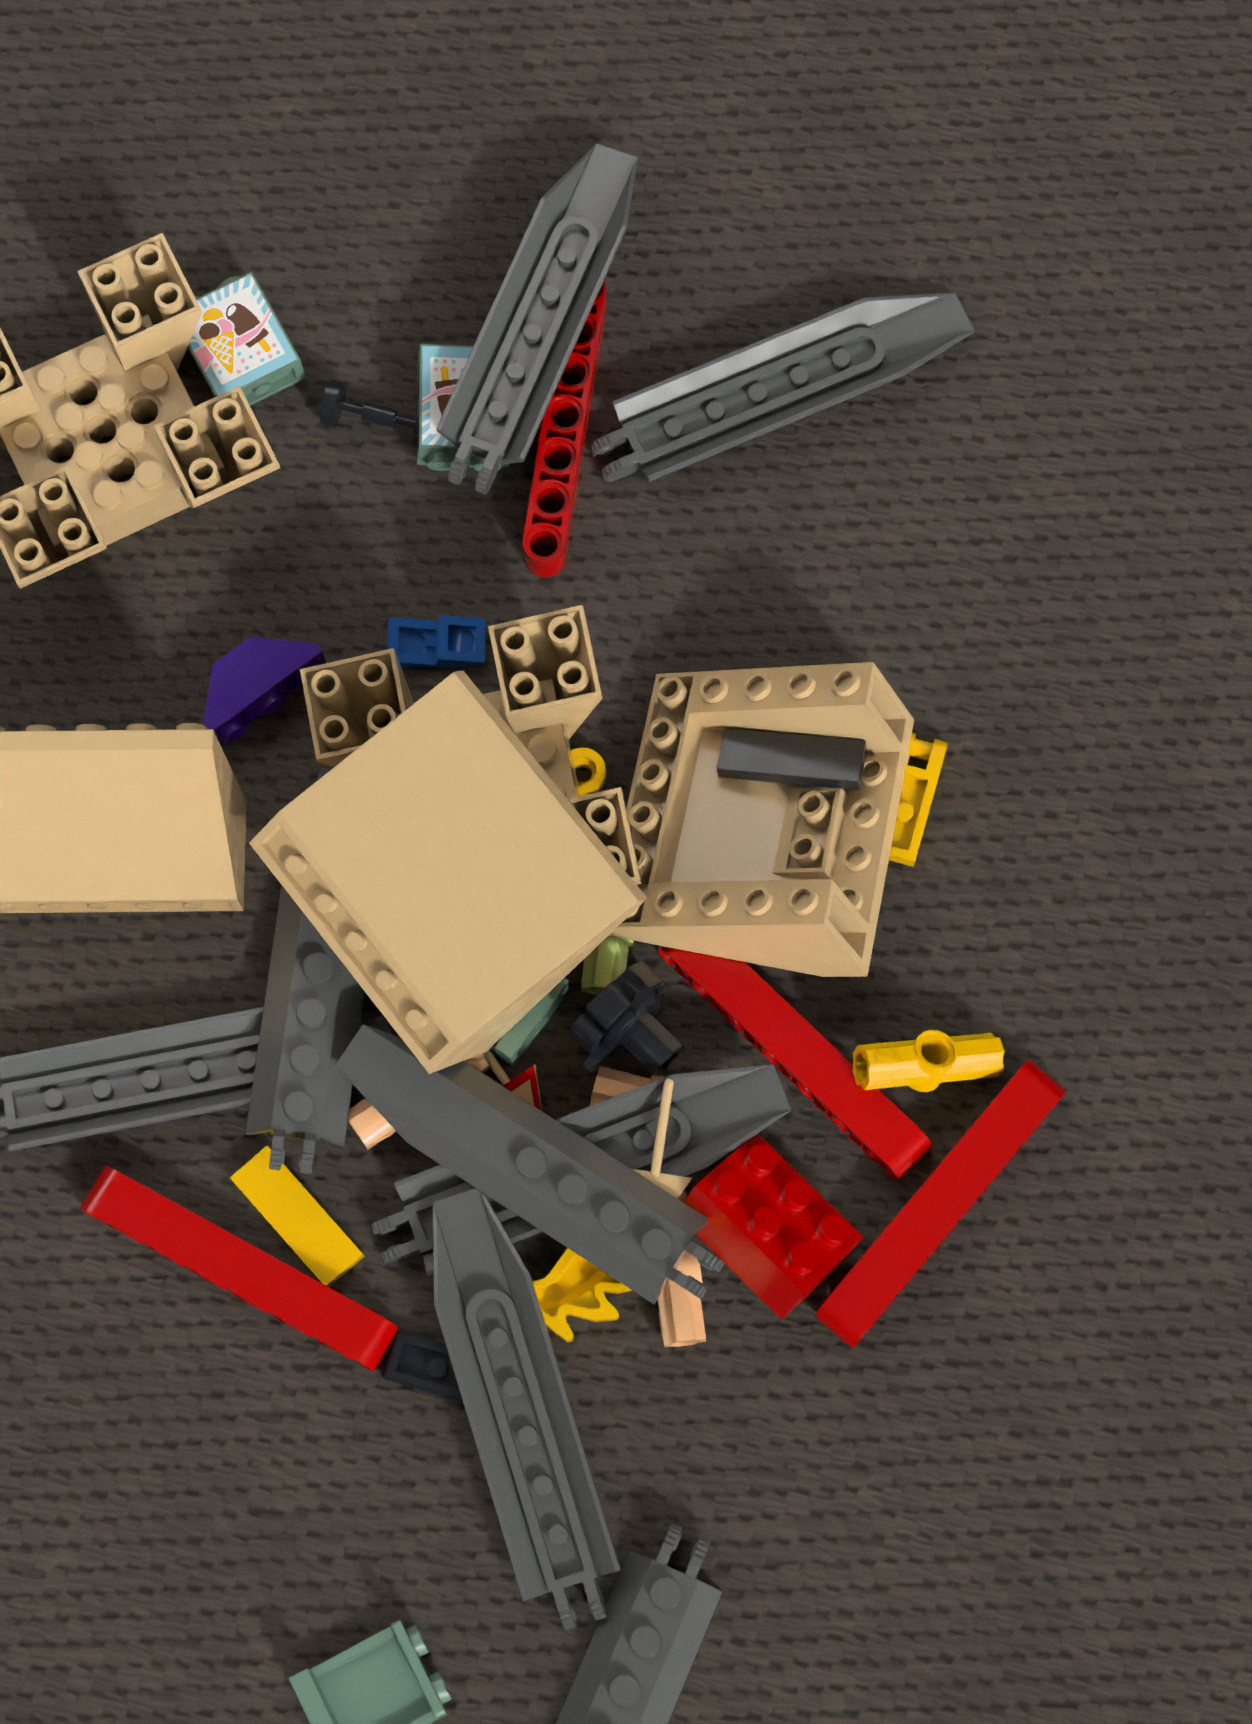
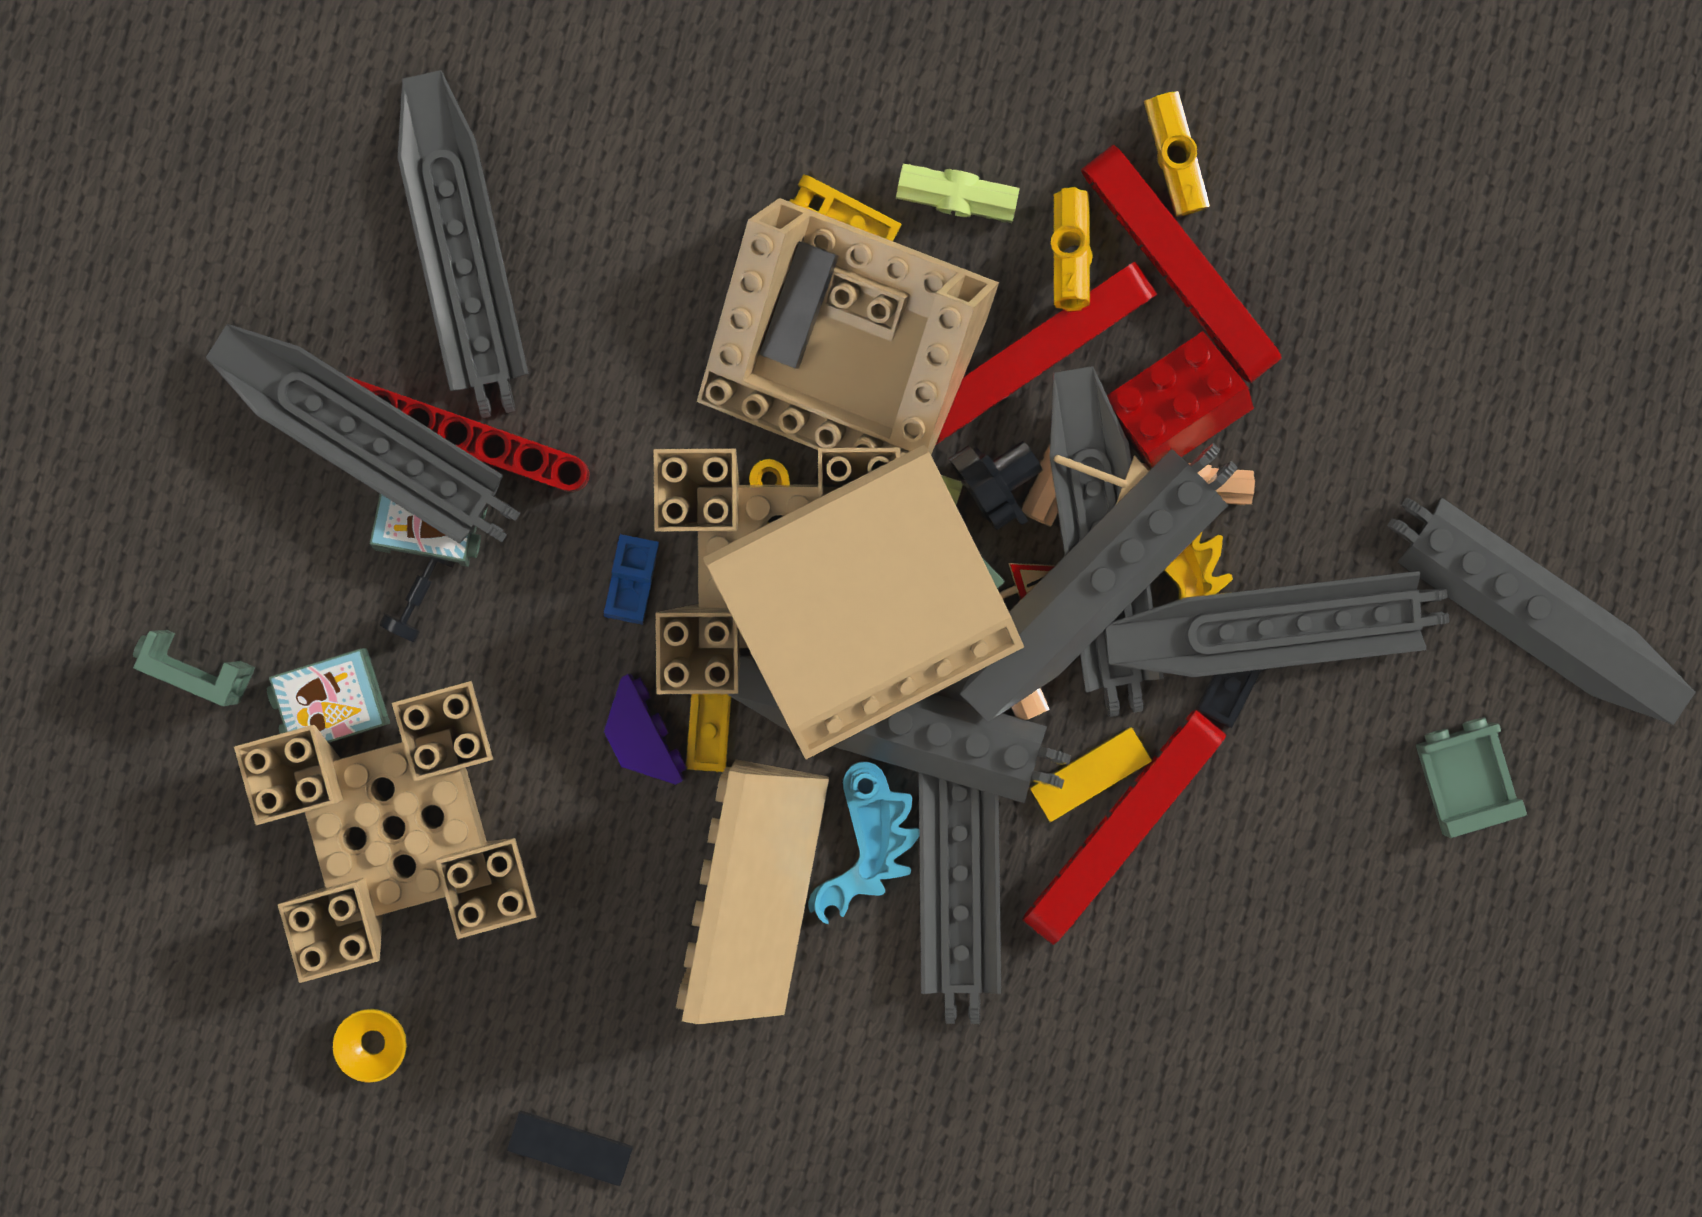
camera: 85 degrees left, 15 degrees up
none -> sand green panel [133,630,255,706]
none -> yellow tile [686,694,731,772]
none -> medium azure animal [808,761,920,924]
none -> yellowish green piece [896,164,1020,223]
none -> yellow piece [1144,91,1210,217]

